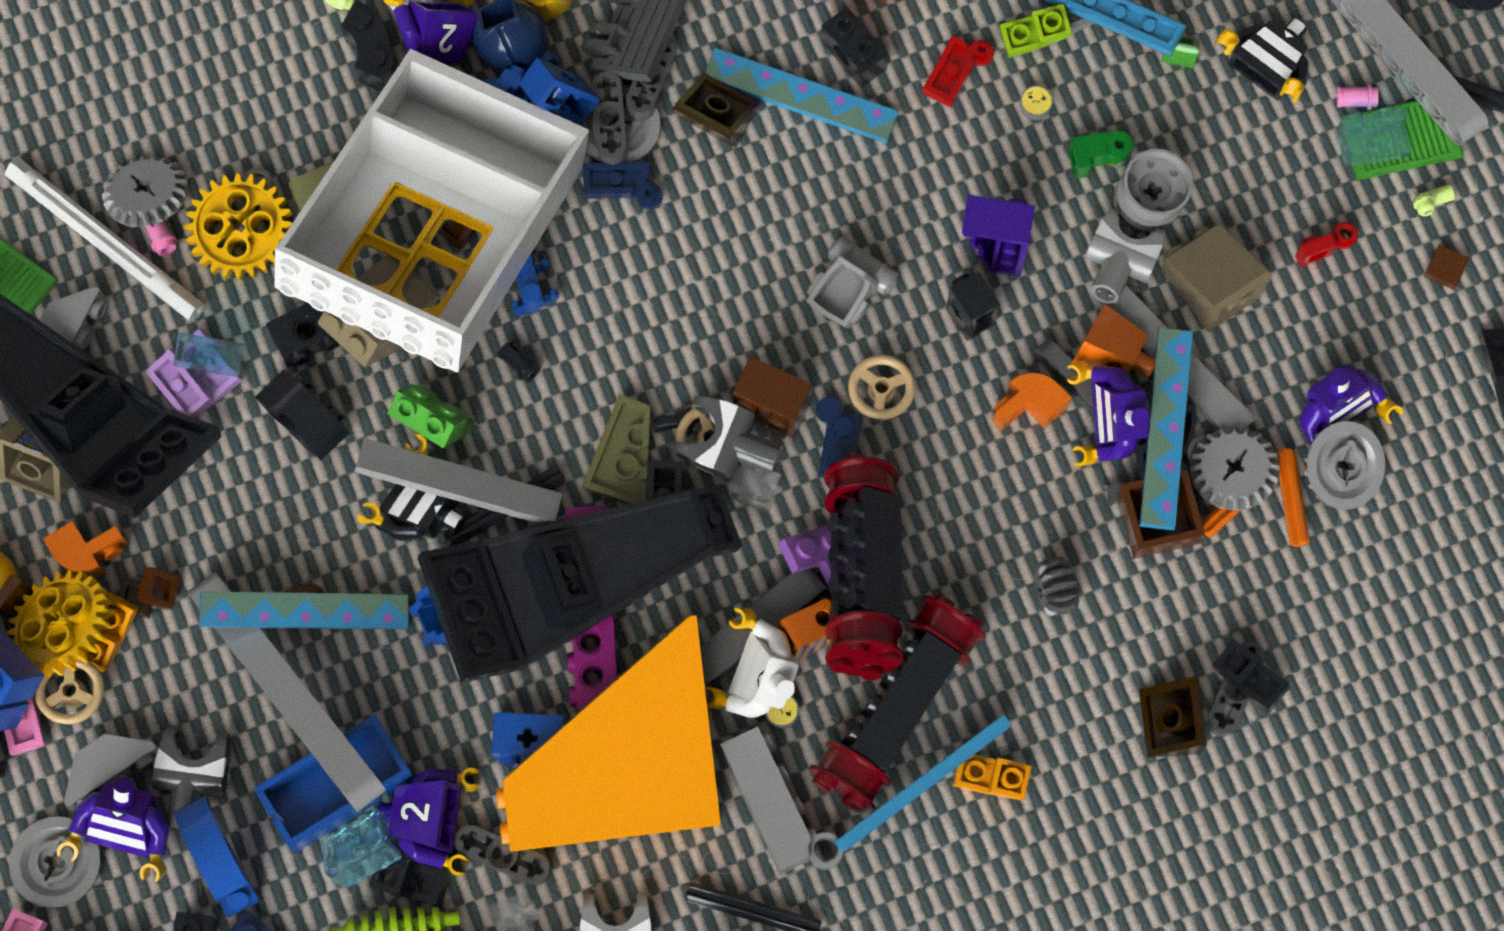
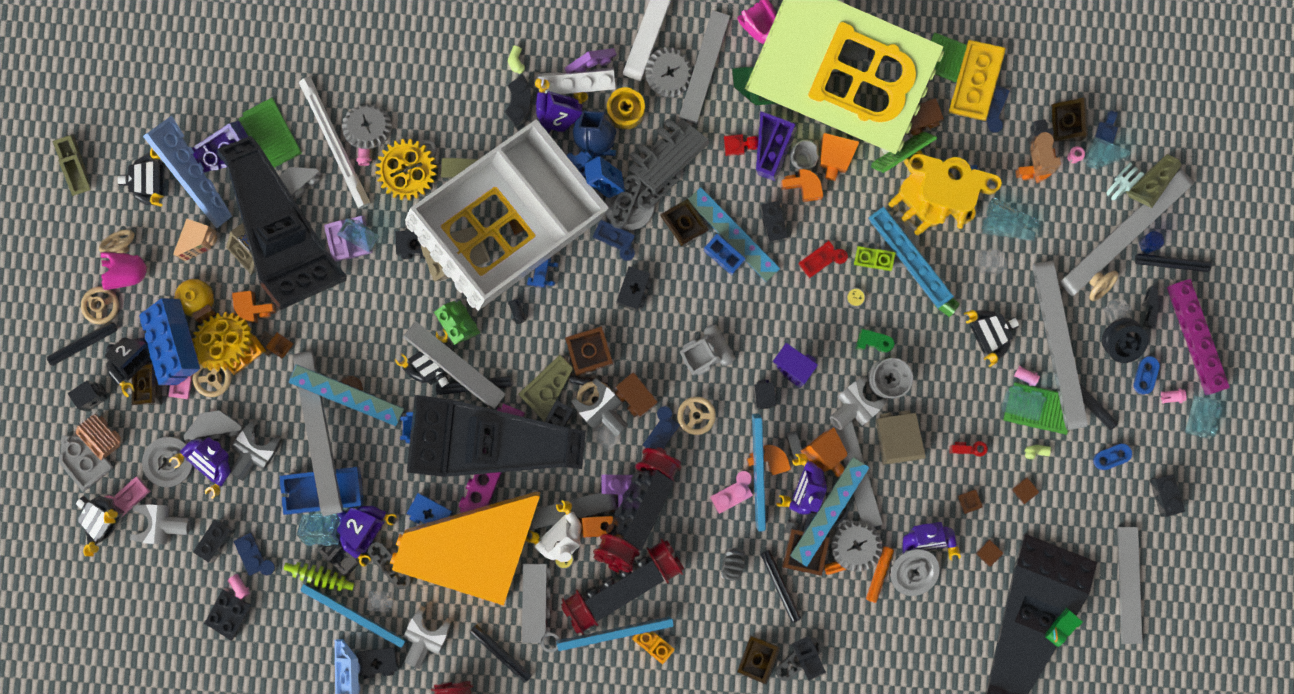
camera: 25 degrees right, 10 degrees up
blue arch [173,796,260,918] -> none
black brick [255,369,350,461] -> none
none -> reddish brown brick [565,326,613,376]
none -> black brick [616,266,653,311]
none -> blue brick [703,234,745,276]
none -> bright pink hinge [710,471,753,514]
none -> dark azure tile [752,413,766,531]
none -> black axle [761,550,801,623]
none -> reddish brown tile [957,489,983,514]
none -> reddish brown tile [975,540,1003,567]

